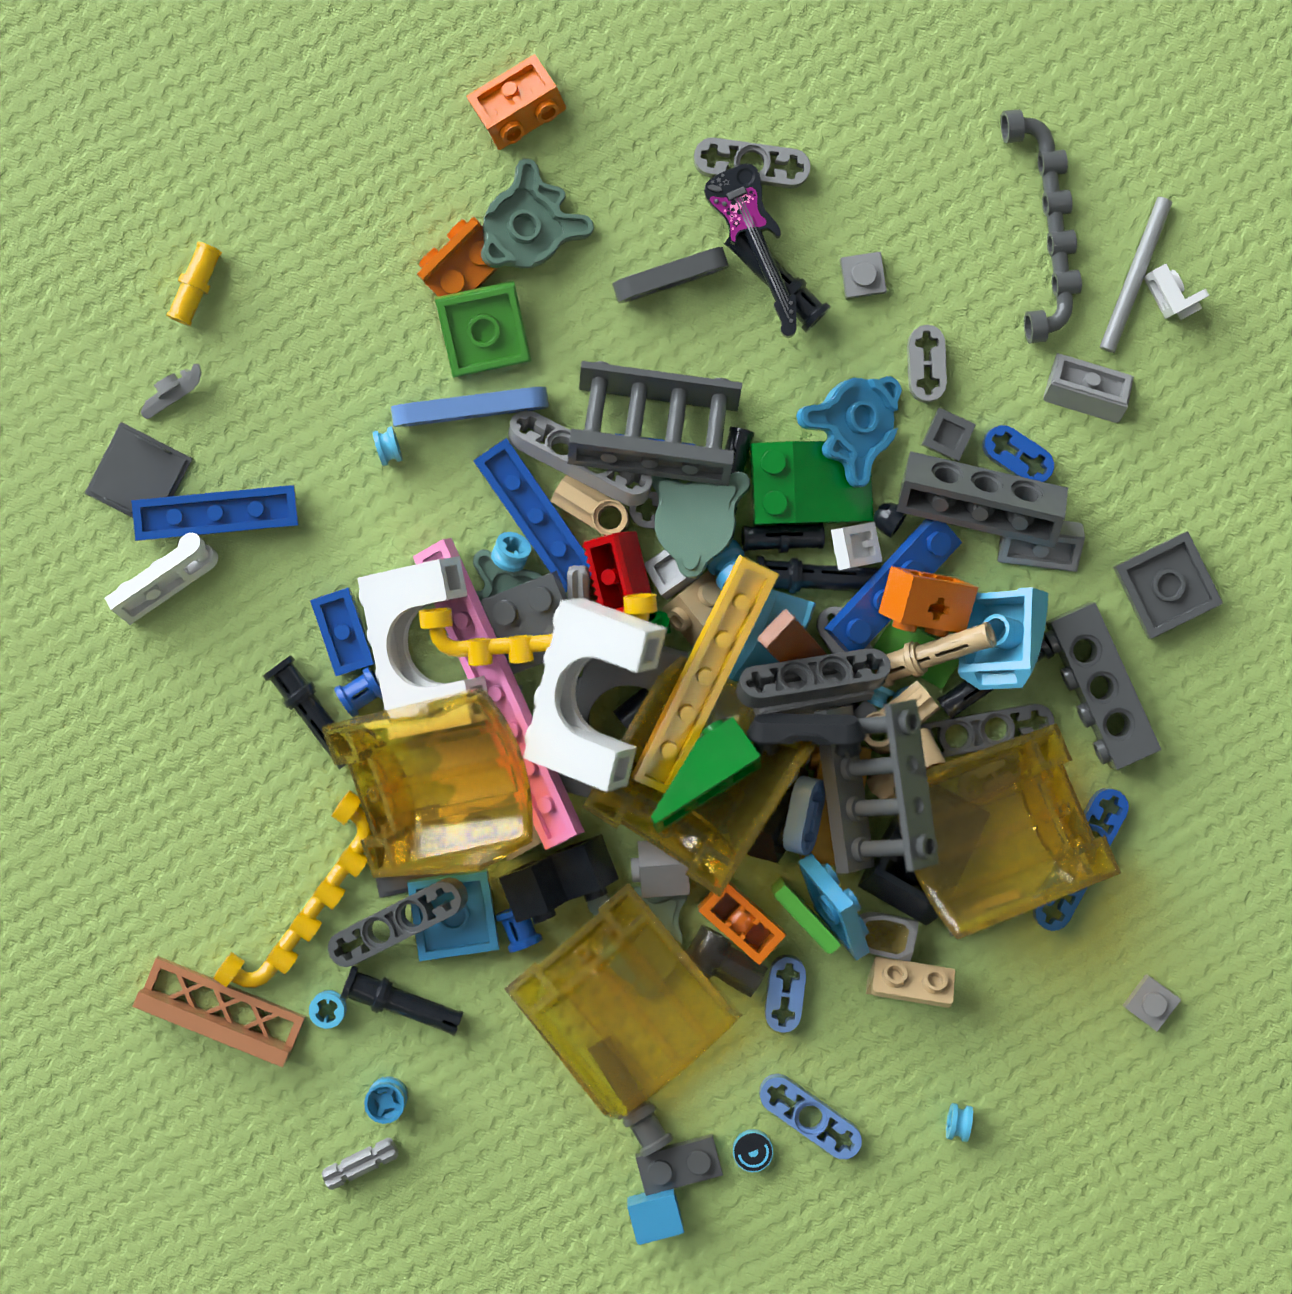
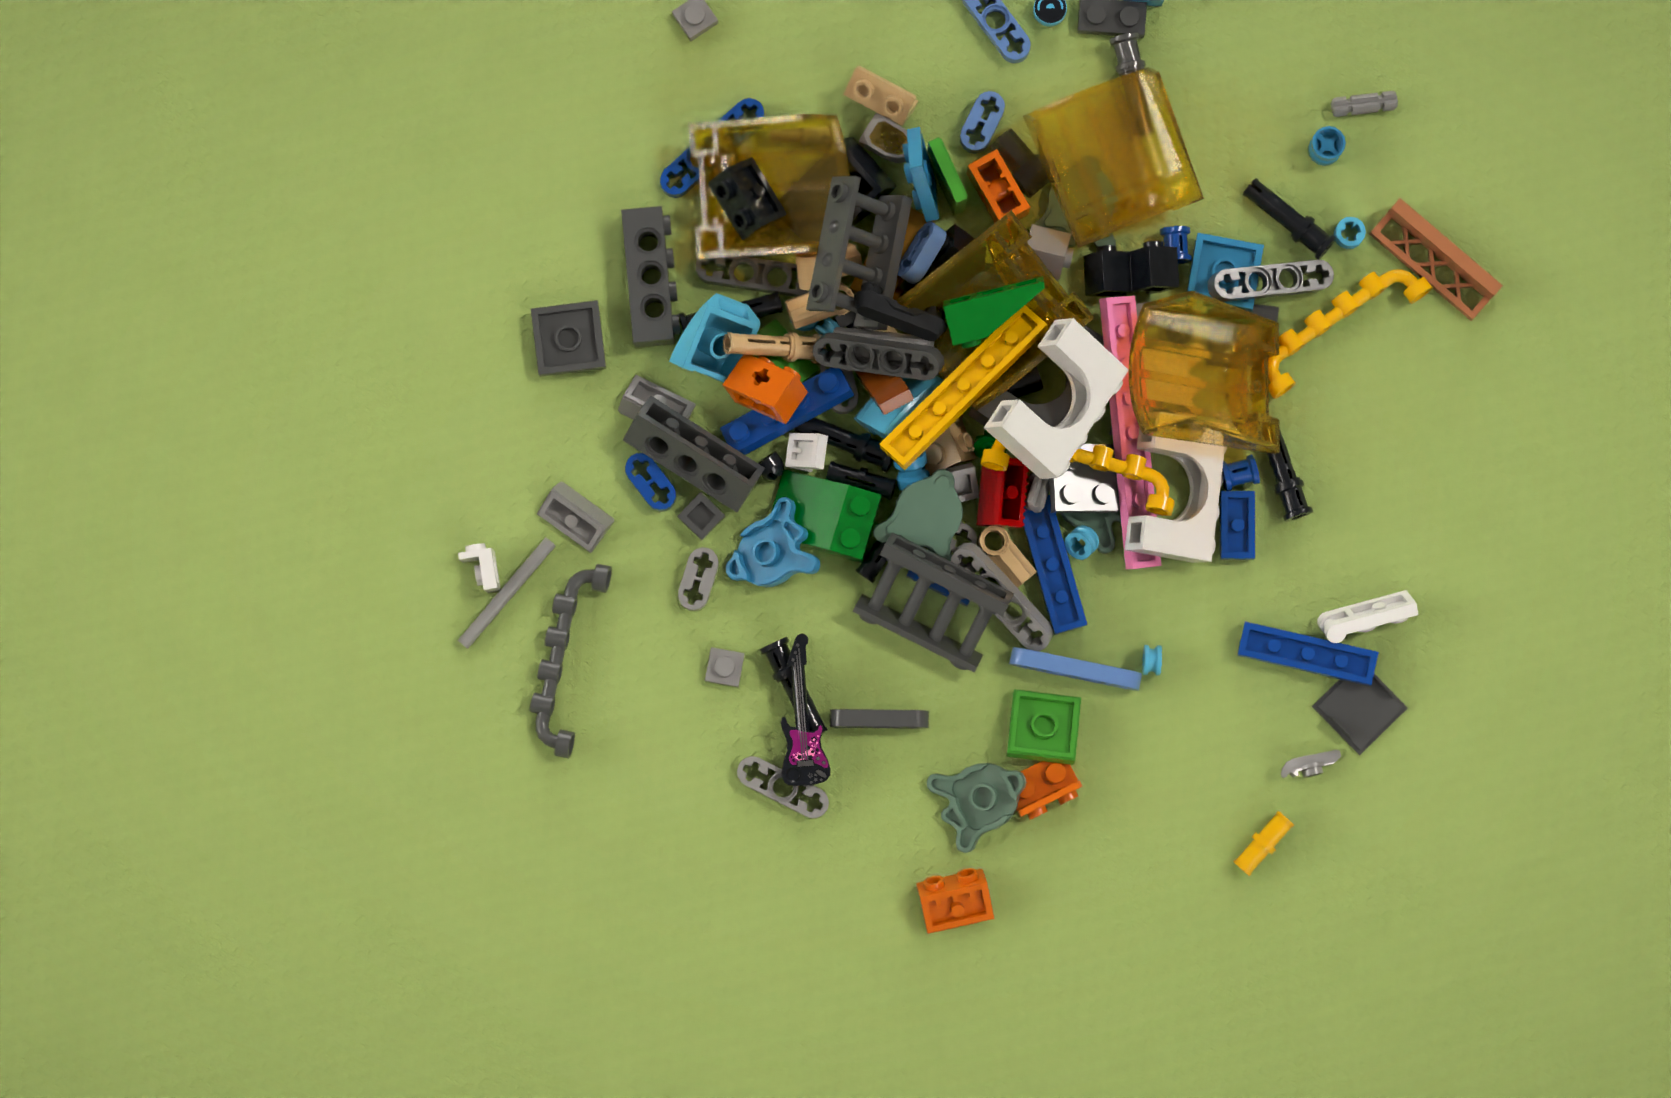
camera: 160 degrees left, 5 degrees down
none -> black bracket [708,157,787,240]

